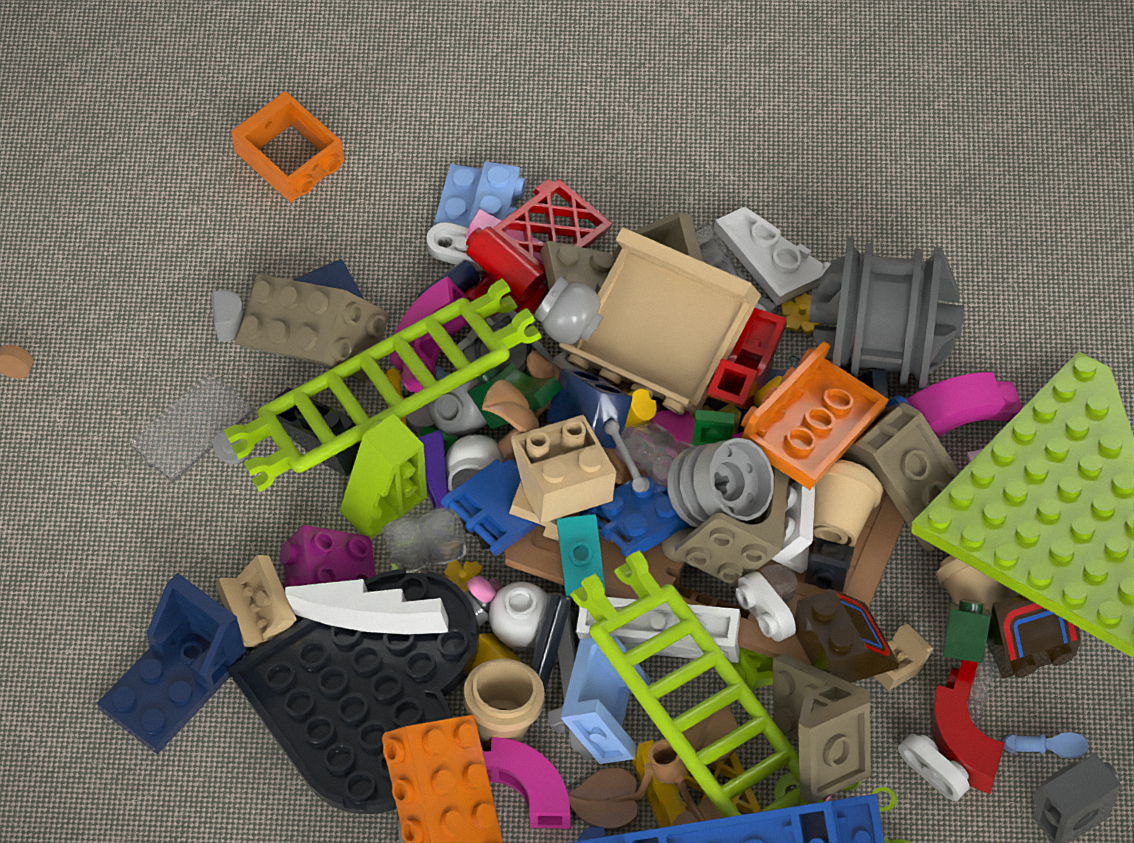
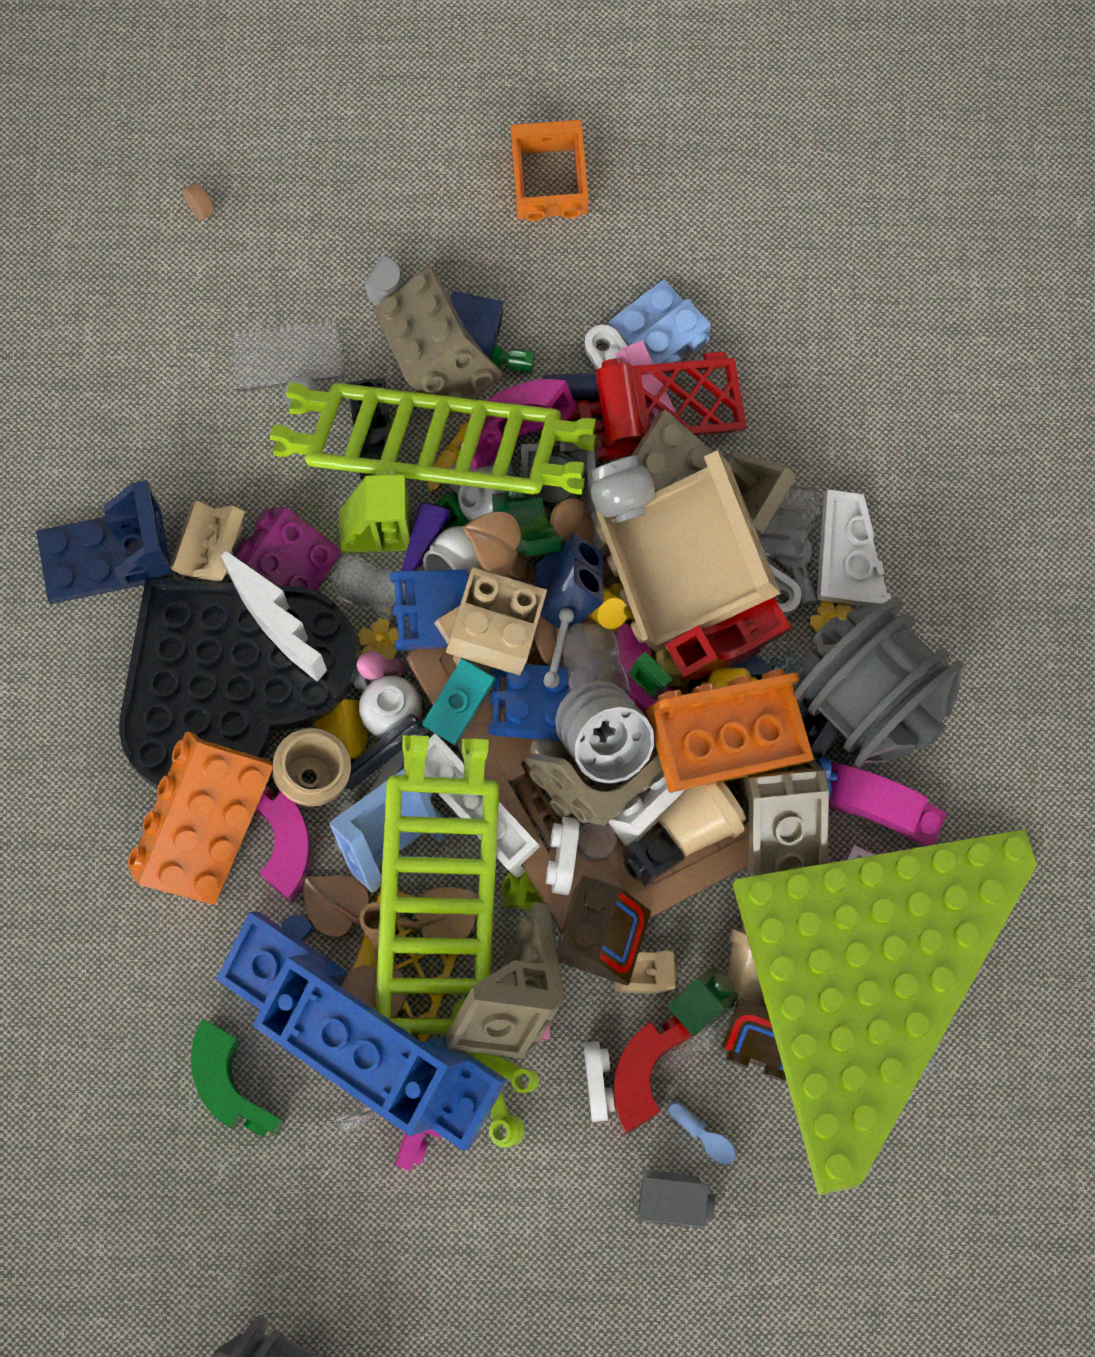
camera: 40 degrees right, 15 degrees up
none -> green piece [491,346,535,373]

